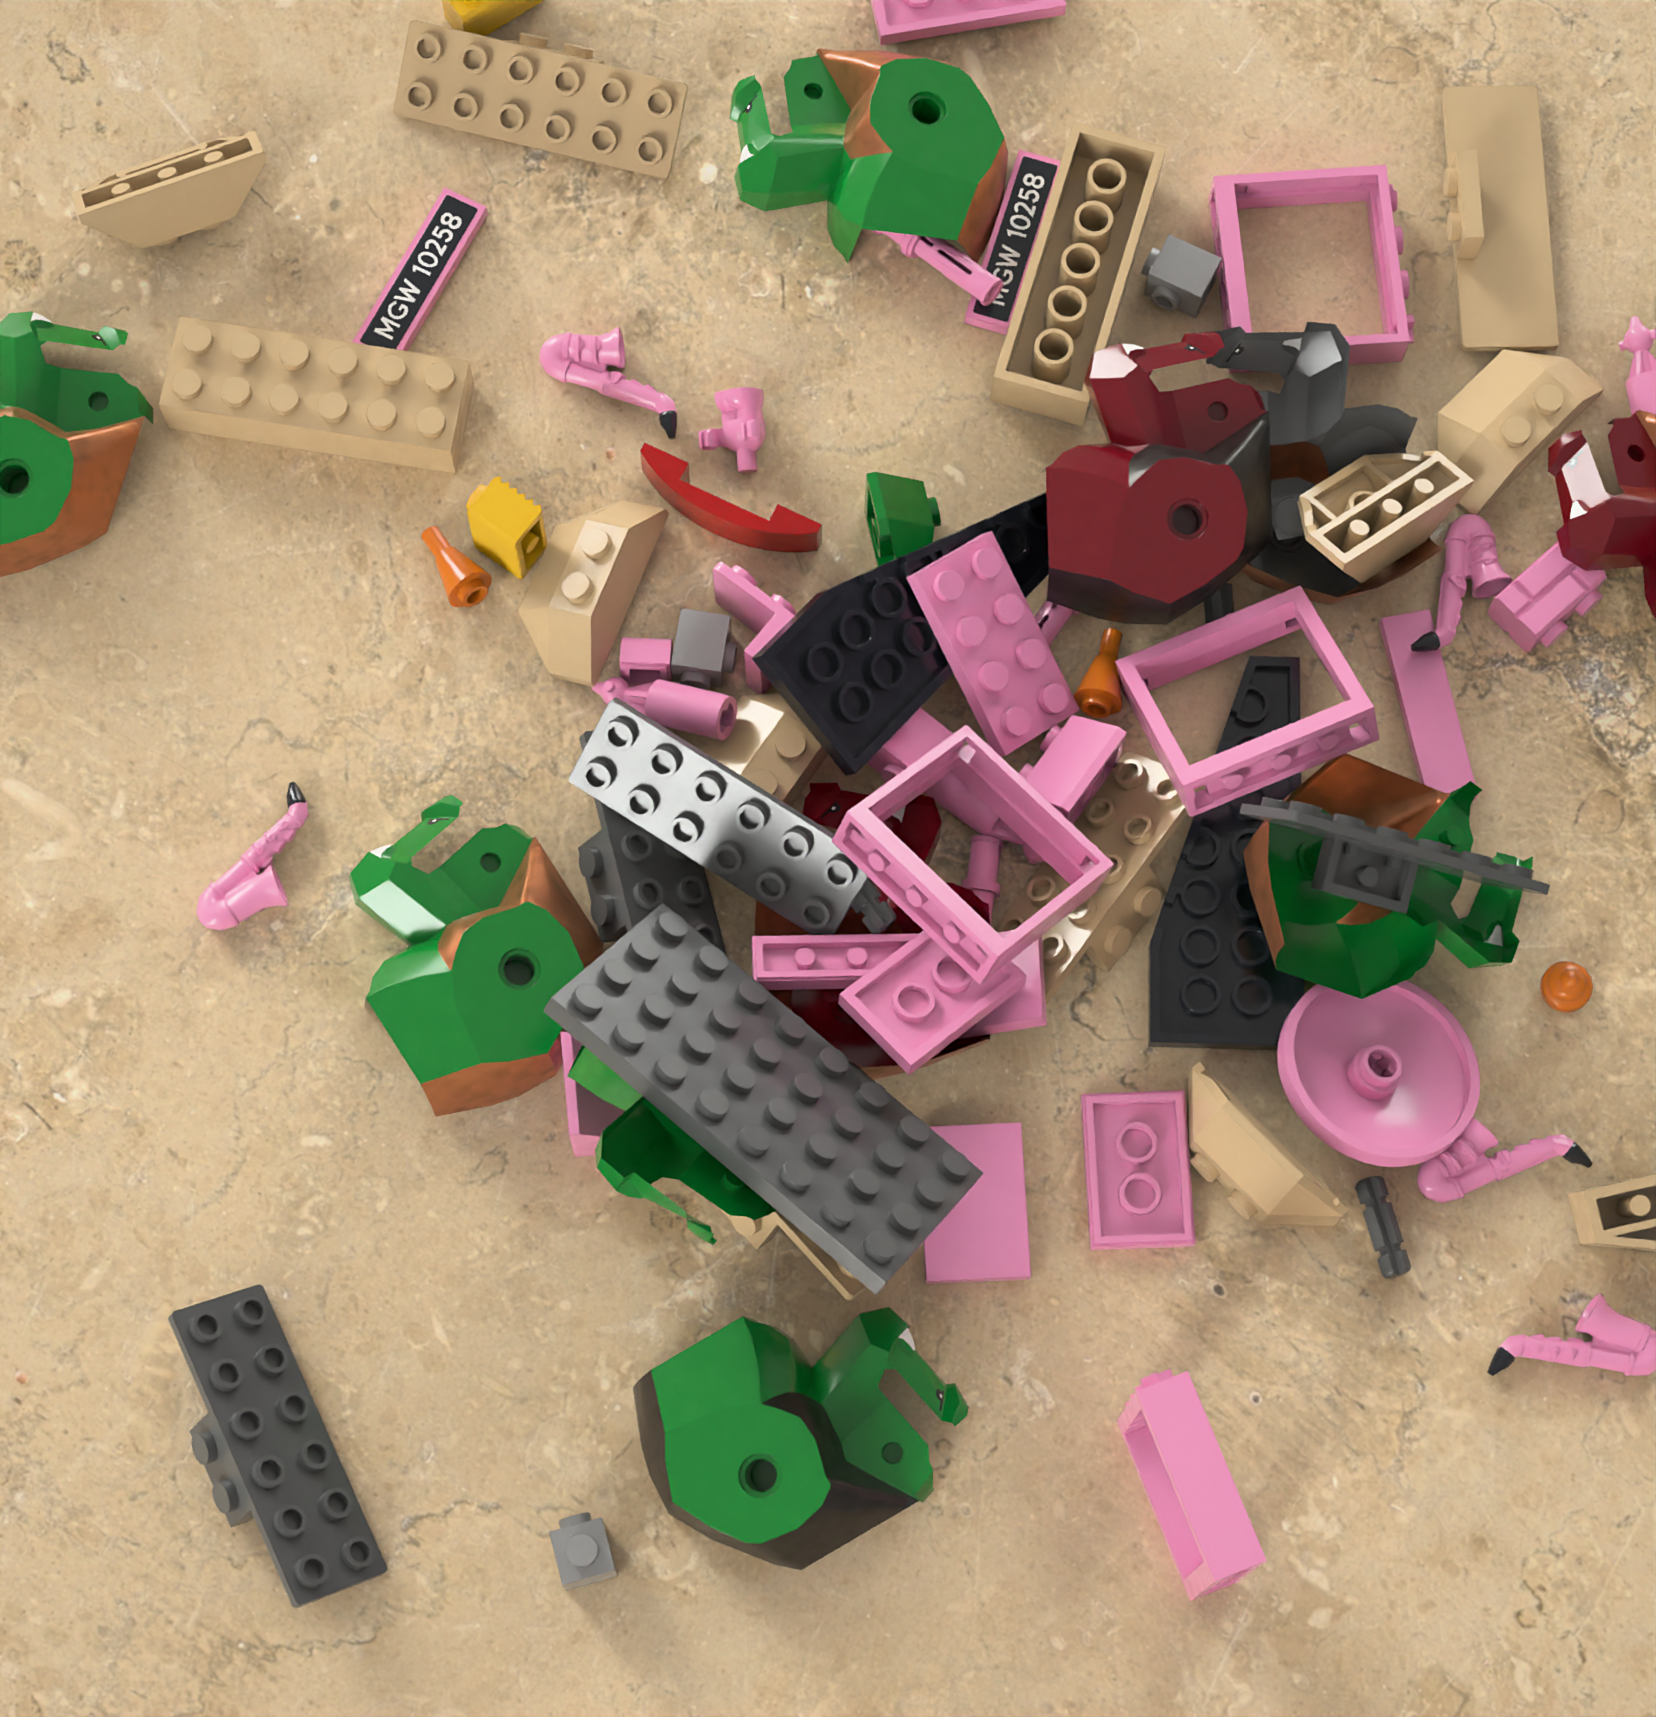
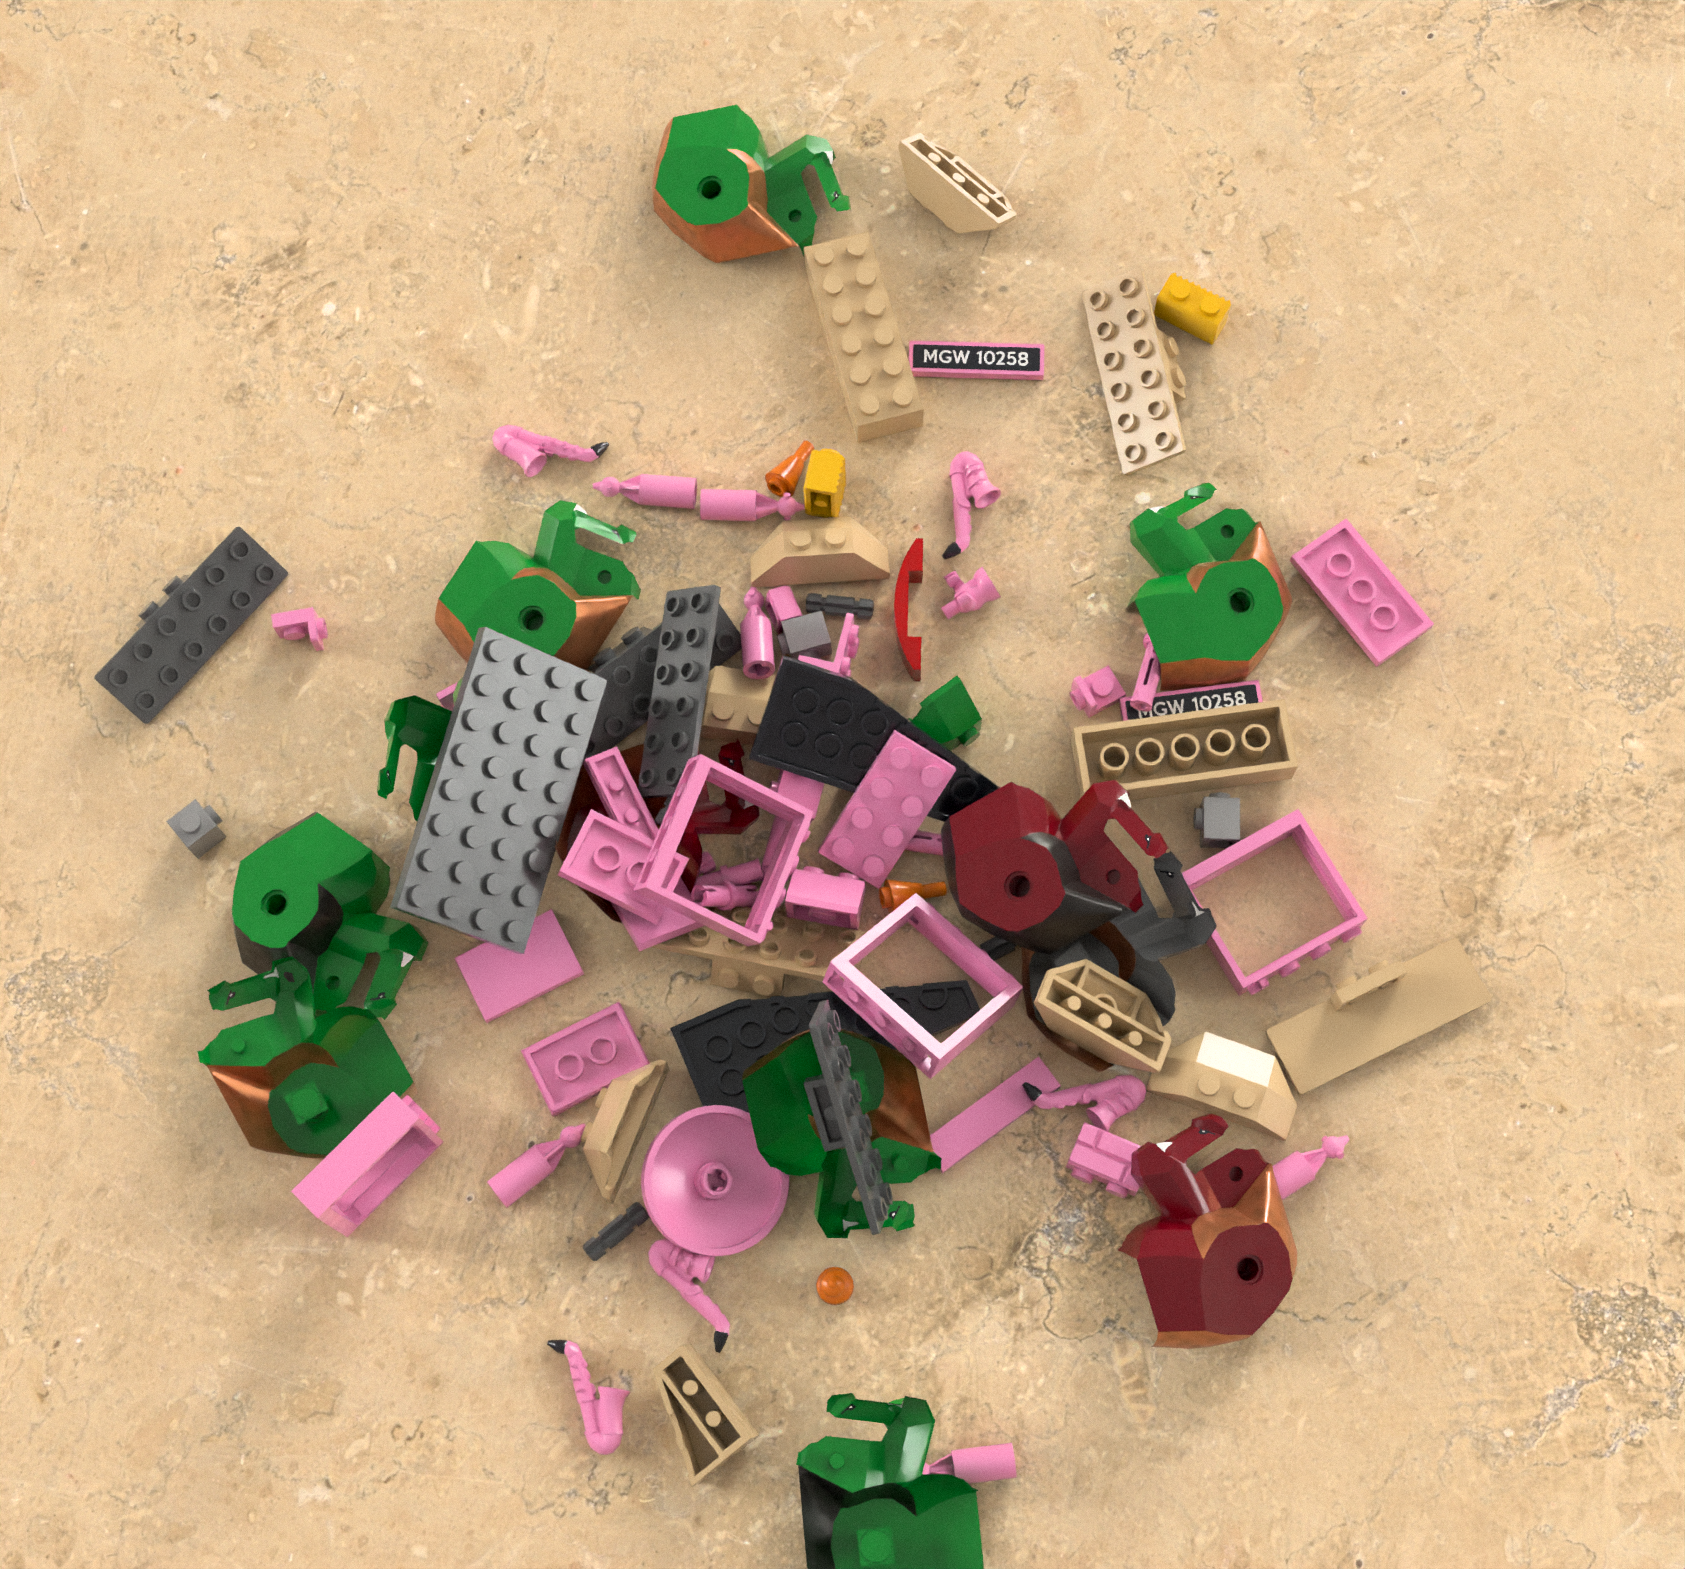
camera: 70 degrees right, 0 degrees up
none -> green piece [197,956,418,1159]
none -> bright pink bracket [271,607,328,651]
none -> bright pink wheel [487,1124,586,1208]
none -> bright pink wheel [593,474,697,509]
none -> bright pink pin [691,882,759,910]
none -> bright pink wheel [700,489,804,521]
none -> dark grey axle [806,593,874,620]
none -> bright pink bracket [1070,665,1126,718]

